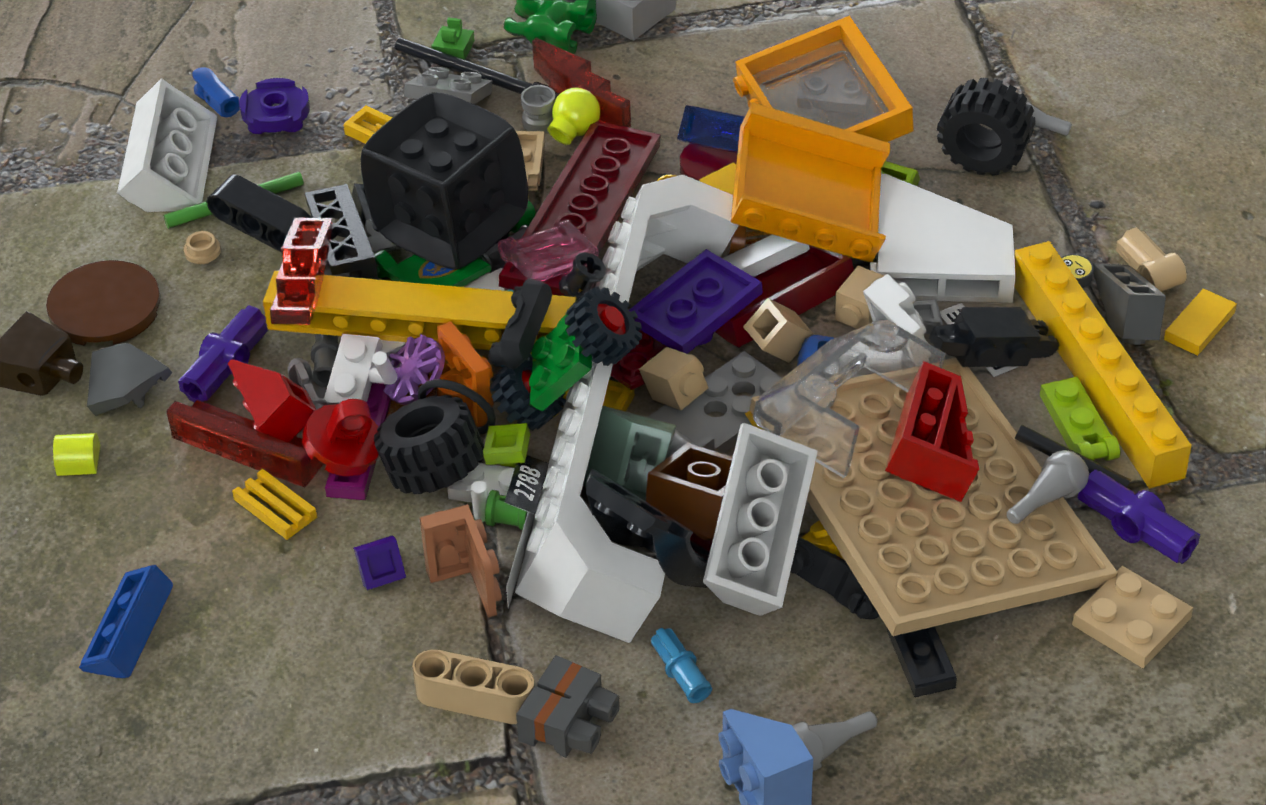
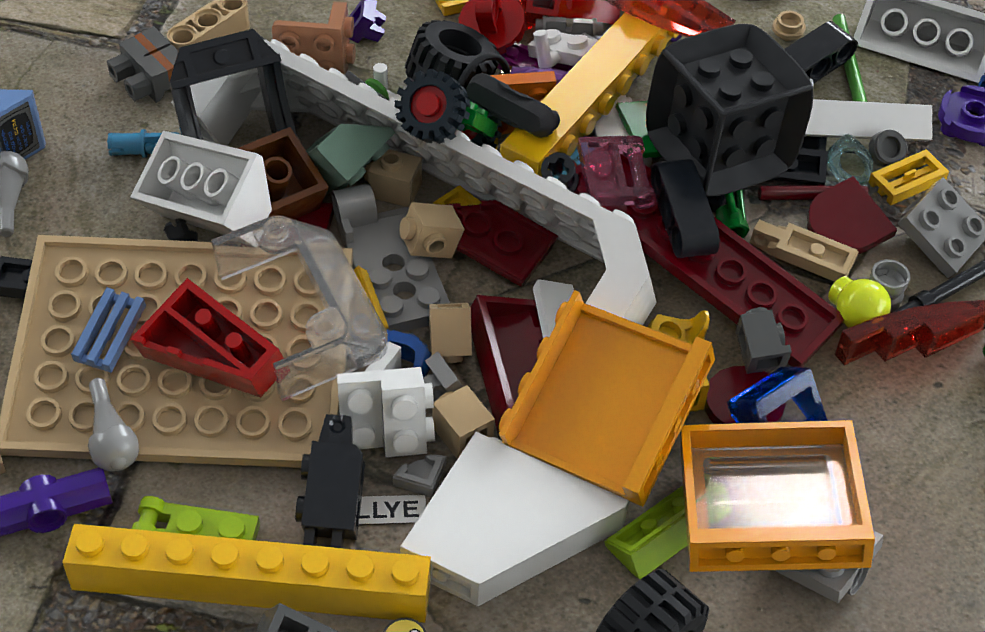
camera: 110 degrees right, 5 degrees up
dark purple plate [629,249,763,354] -> none
black bar [1015,425,1131,488] -> none
none -> medium blue tile [71,287,146,373]
none -> light grey tile [423,352,463,401]
none -> black beam [650,159,720,258]
none -> dark grey brick [736,307,792,374]
none -> white tile [805,99,932,142]
none -> dark grey tile [869,130,907,166]

